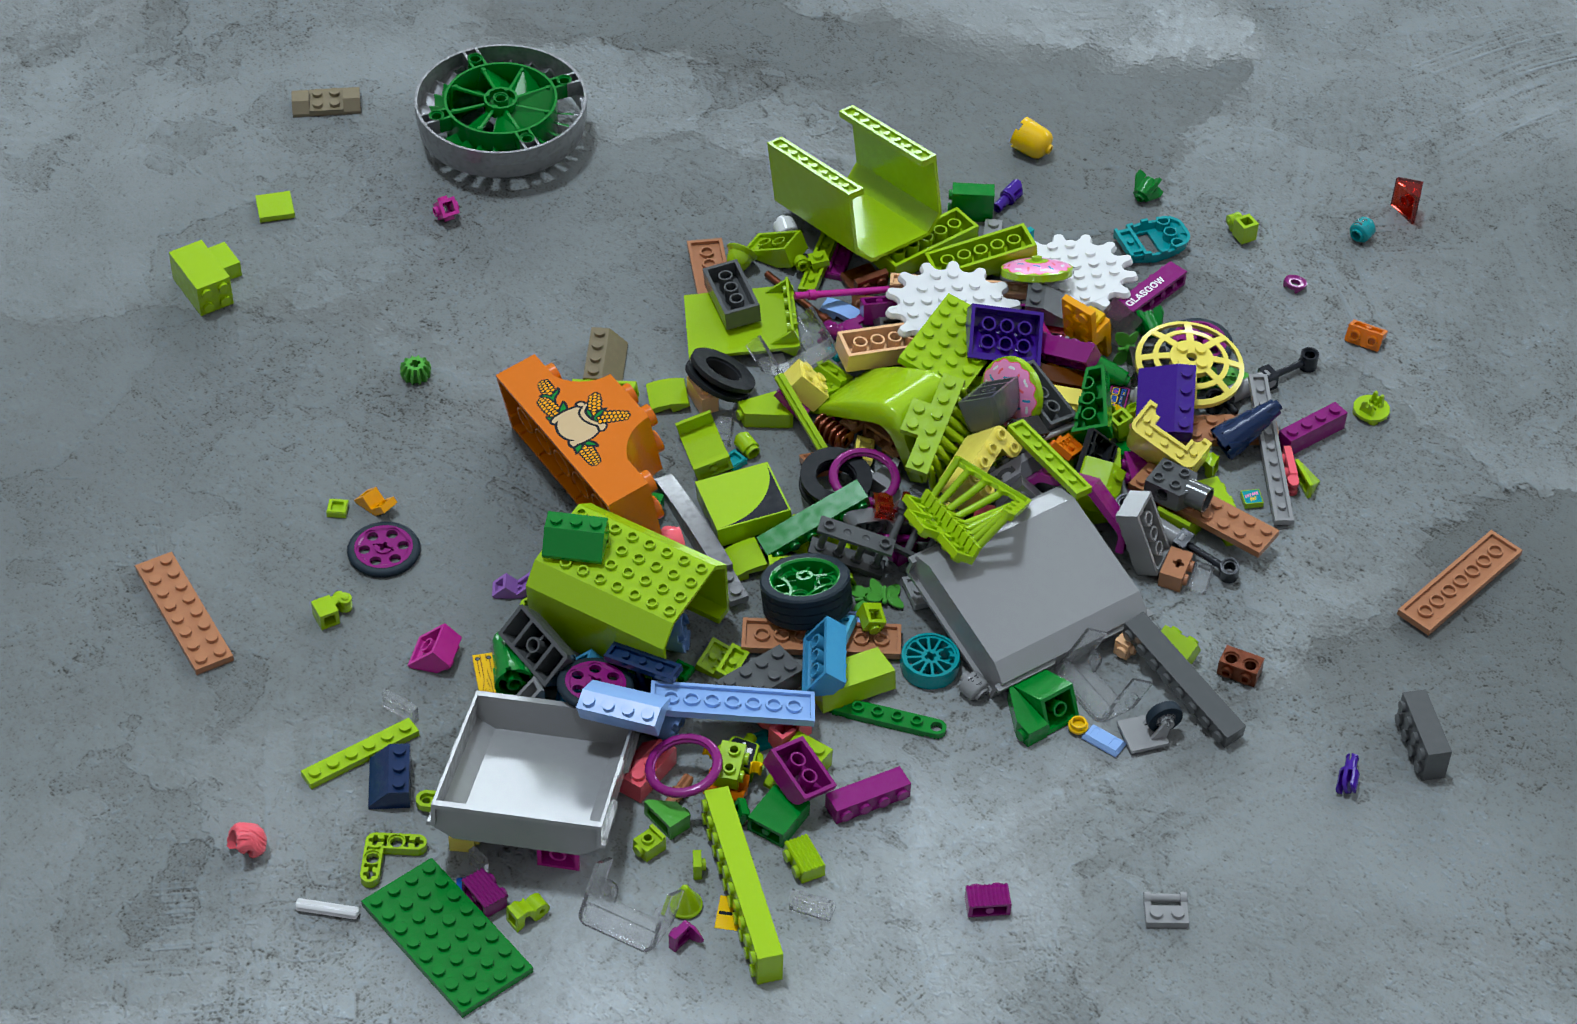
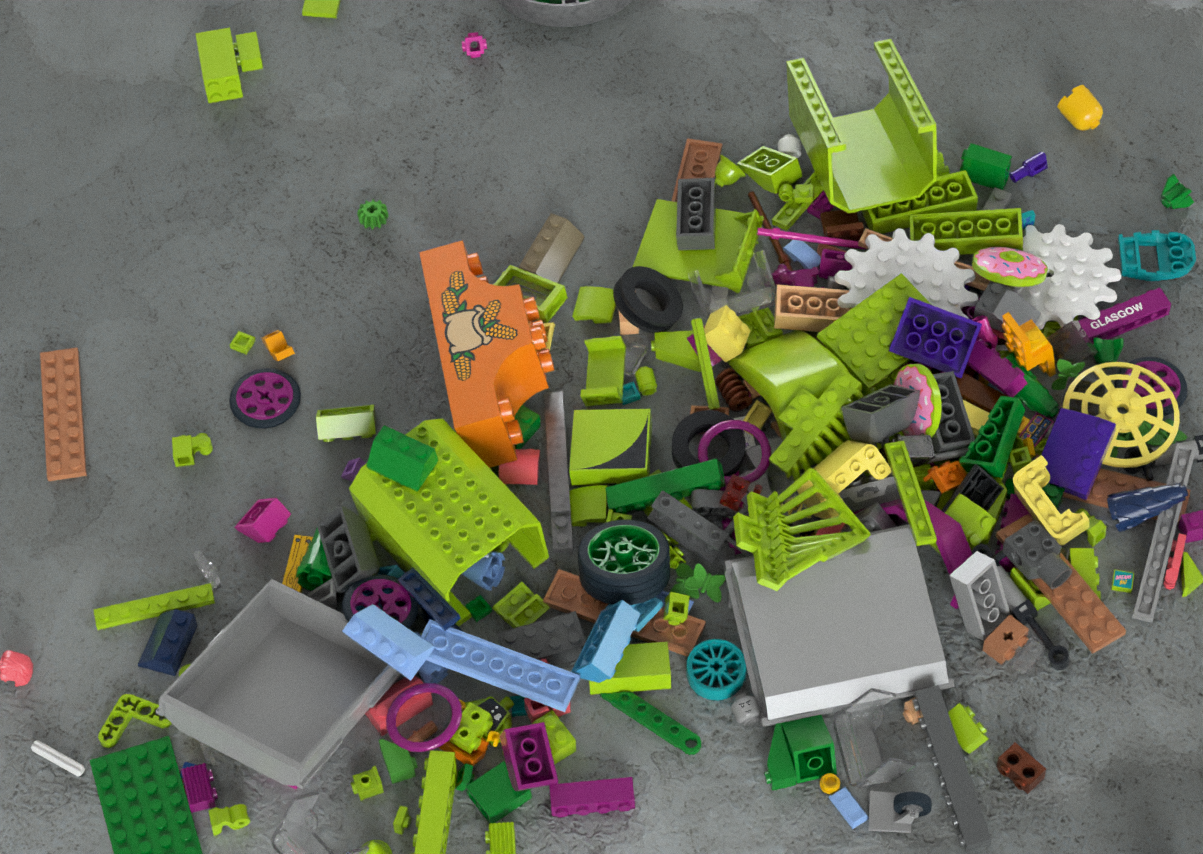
camera: 25 degrees right, 10 degrees up
none -> slope [316,404,376,442]

